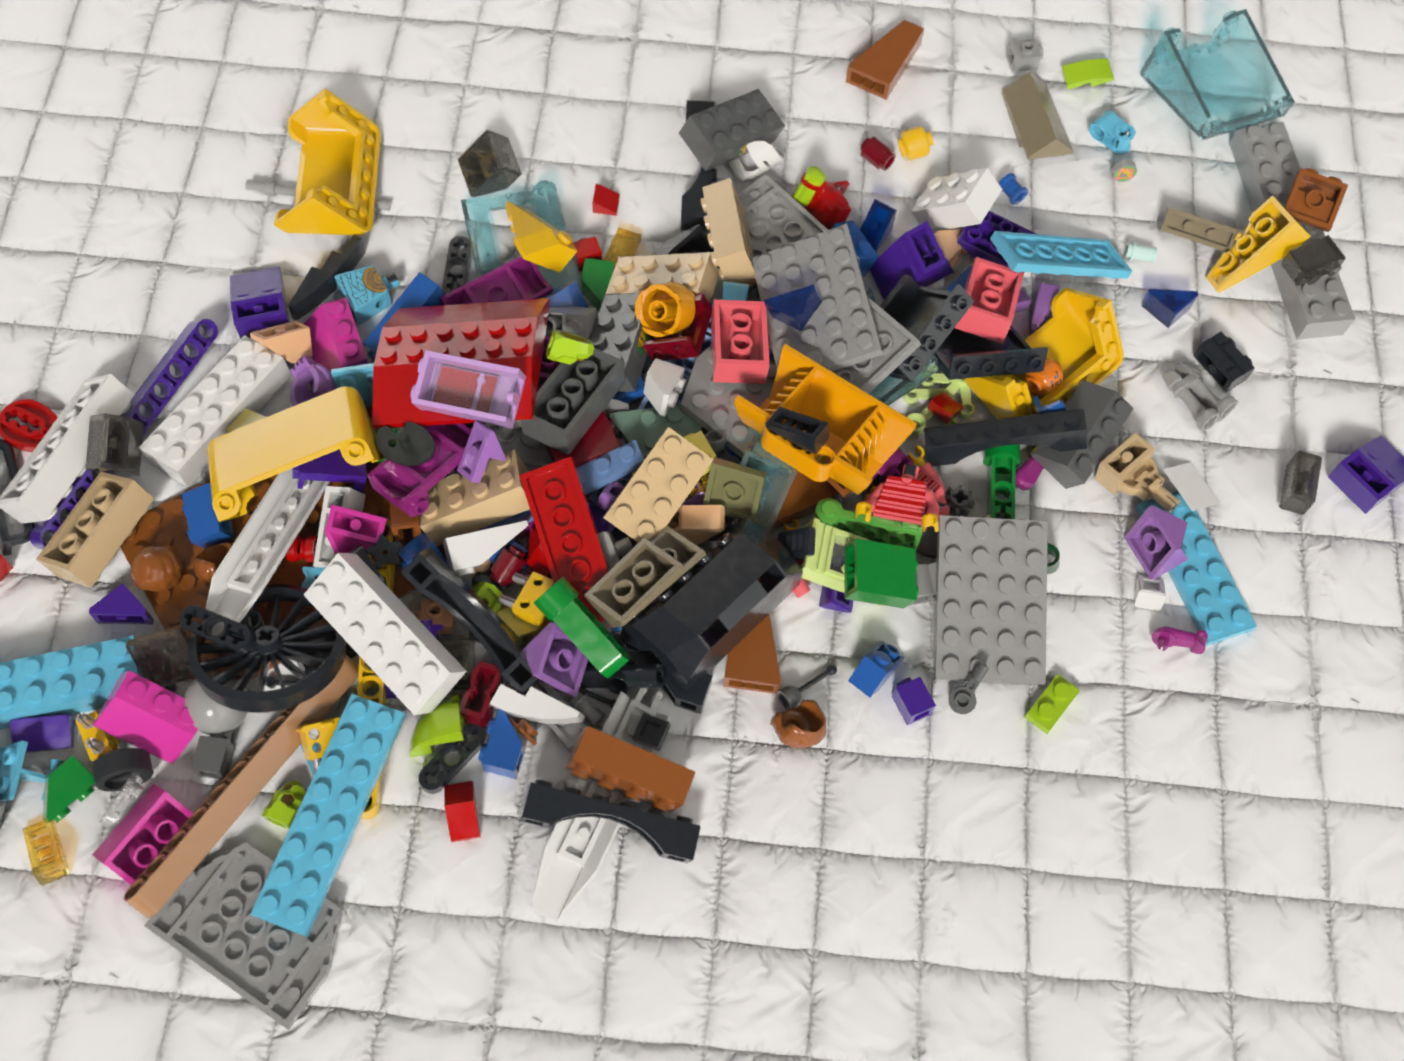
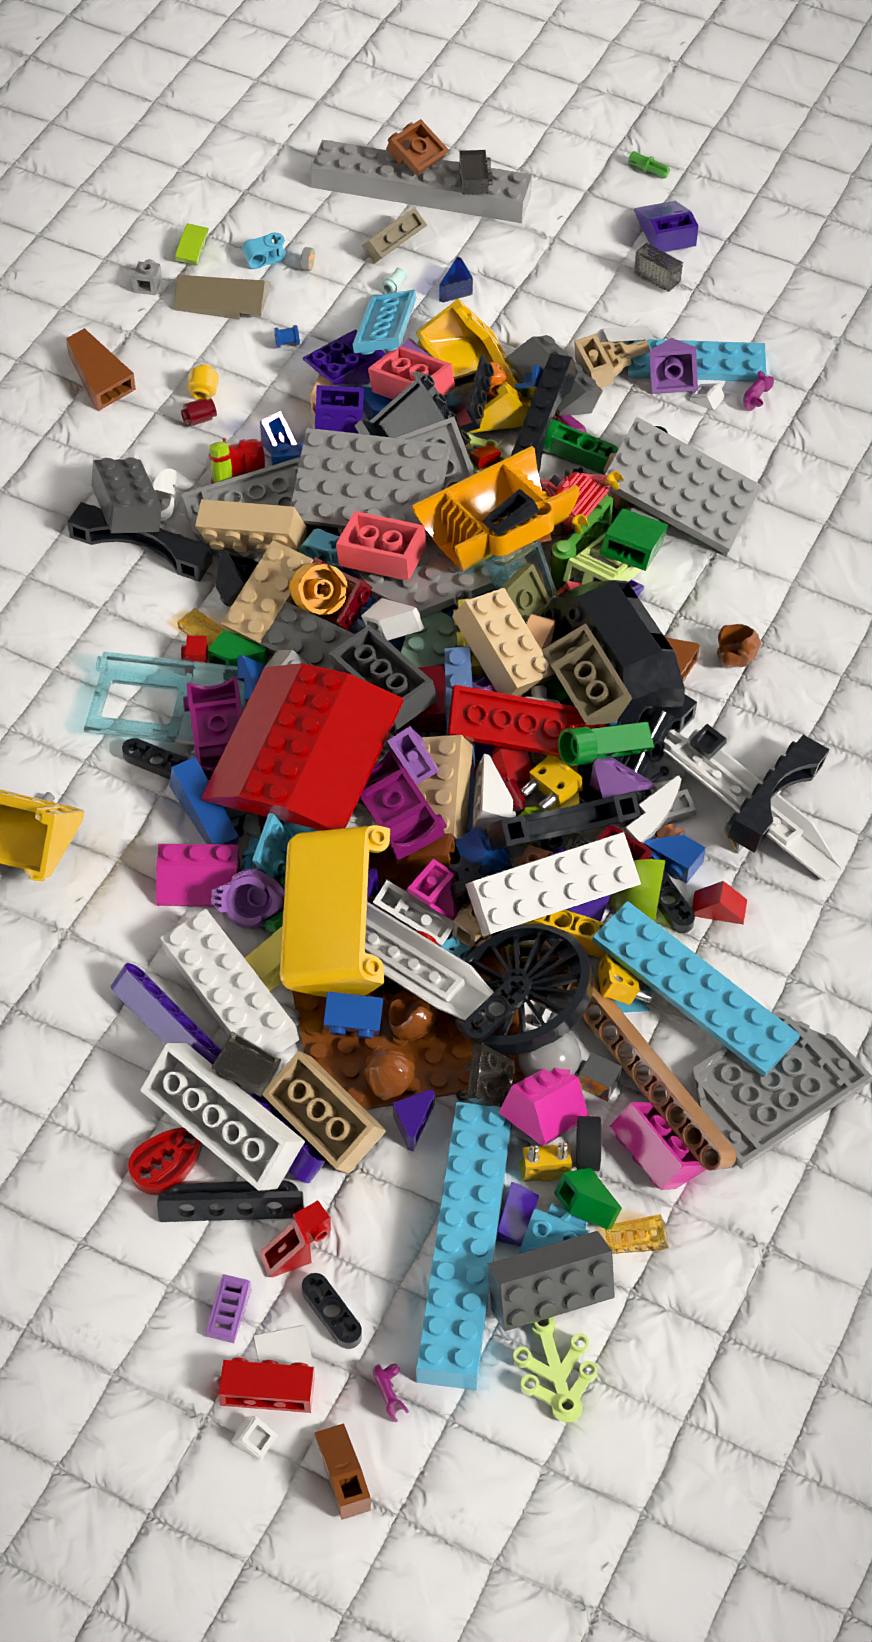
camera: 65 degrees left, 10 degrees down
clear plate [99,773,145,828] -> none
dark purple slope [230,266,290,339] -> none
light nougat slope [250,321,313,363] -> none
lime rock [262,780,306,830] -> none
black slope [288,235,366,321] -> none
medium azure torso [334,266,400,325] -> none
pearl dark grey piece [376,422,436,466] -> none
door [411,350,526,429] -> none
clear smoke slope [458,130,522,198] -> none
yellow wedge [505,201,577,273] -> none
lime rock [546,330,594,365] -> none
dark orange brick [565,726,695,814] -> none
red slope [592,184,620,216] -> none
clear blue slope [764,284,822,331] -> none
black slope [777,527,816,561] -> none
dark grey hinge [777,664,837,709] -> none
blue slope [848,642,905,698] -> none
dark purple brick [892,677,936,725] -> none
white brick [911,168,1002,232] -> none
dark grey plate [949,662,989,714] -> none
lime plate [1024,674,1080,734] -> none
clear light blue windscreen [1139,9,1295,141] -> none
light grey piece [1162,362,1238,431] -> none
black brick [1193,331,1255,393] -> none
yellow wedge [1206,195,1311,293] -> none

